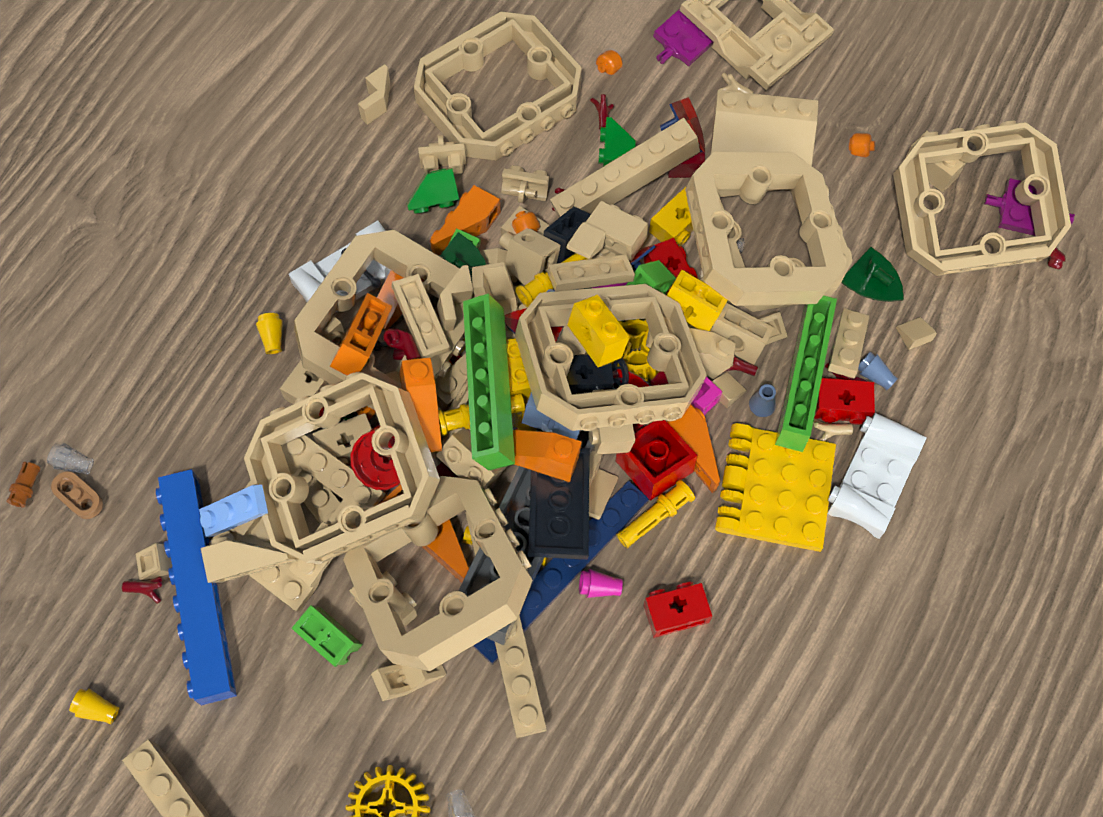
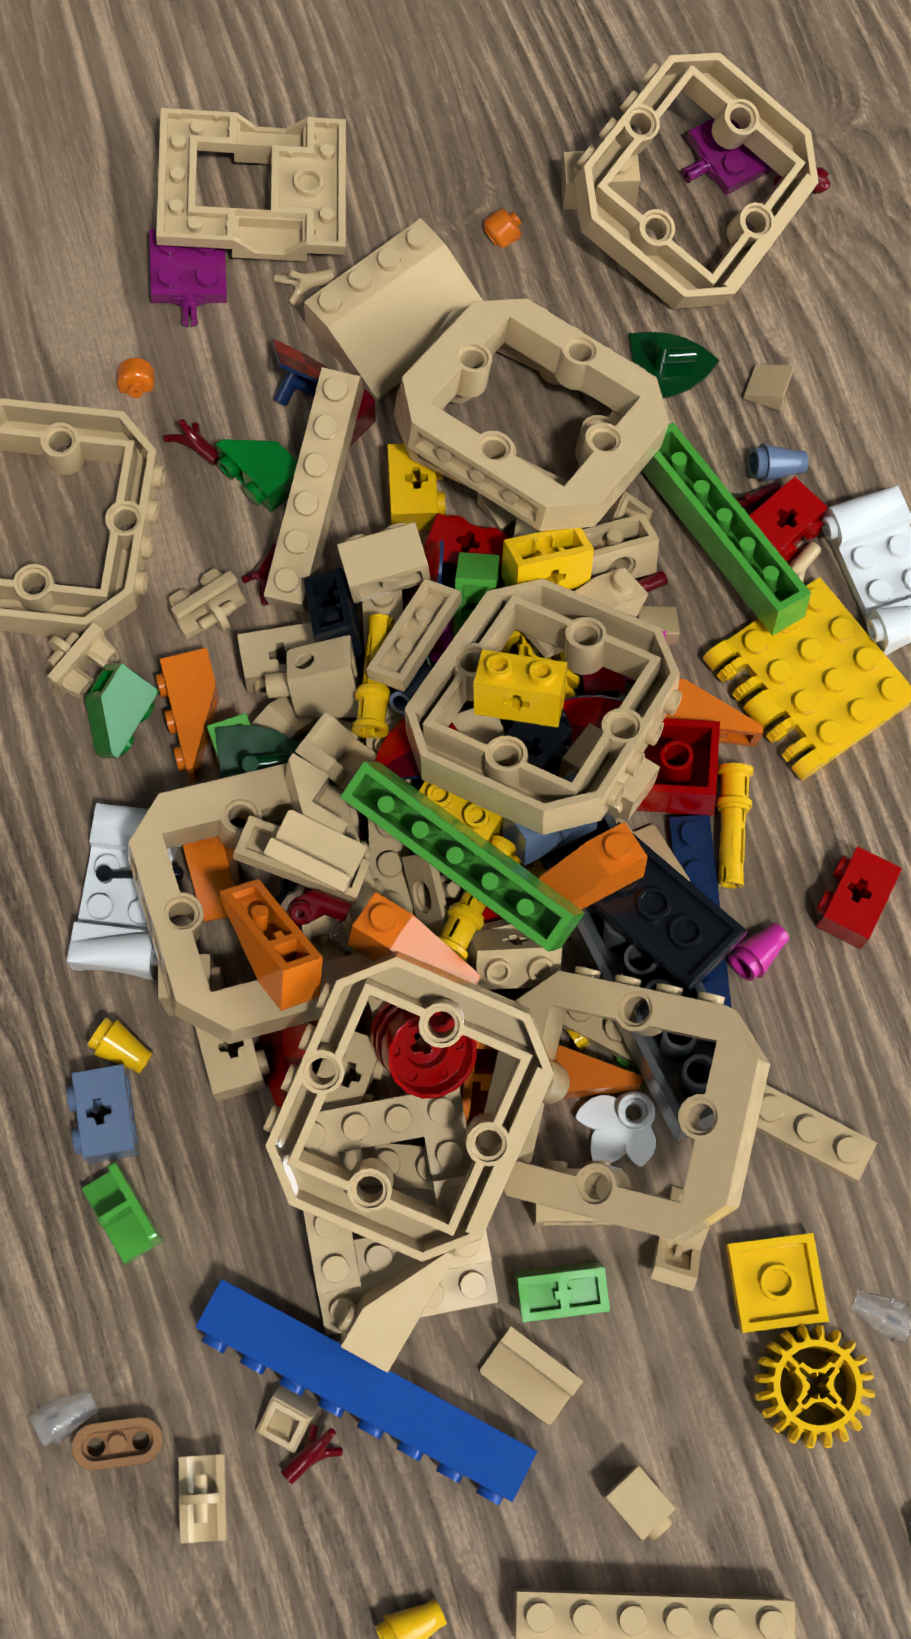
camera: 50 degrees left, 5 degrees up
dark orange pin [7,462,41,508] -> none
light blue plate [199,485,268,537] -> none
orange piece [512,211,541,234] -> none
tan slope [567,222,606,259] -> none
sand blue cone [749,384,776,417] -> none
tan plate [828,308,869,379] -> none
none -> sand blue brick [66,1064,140,1164]
none -> bright green panel [81,1162,164,1265]
none -> tan hips [178,1454,227,1544]
none -> tan panel [263,810,367,894]
none -> tan panel [480,1327,583,1425]
none -> white plate [575,1091,656,1167]
none -> tan brick [602,1466,676,1541]
none -> yellow plate [726,1233,829,1334]

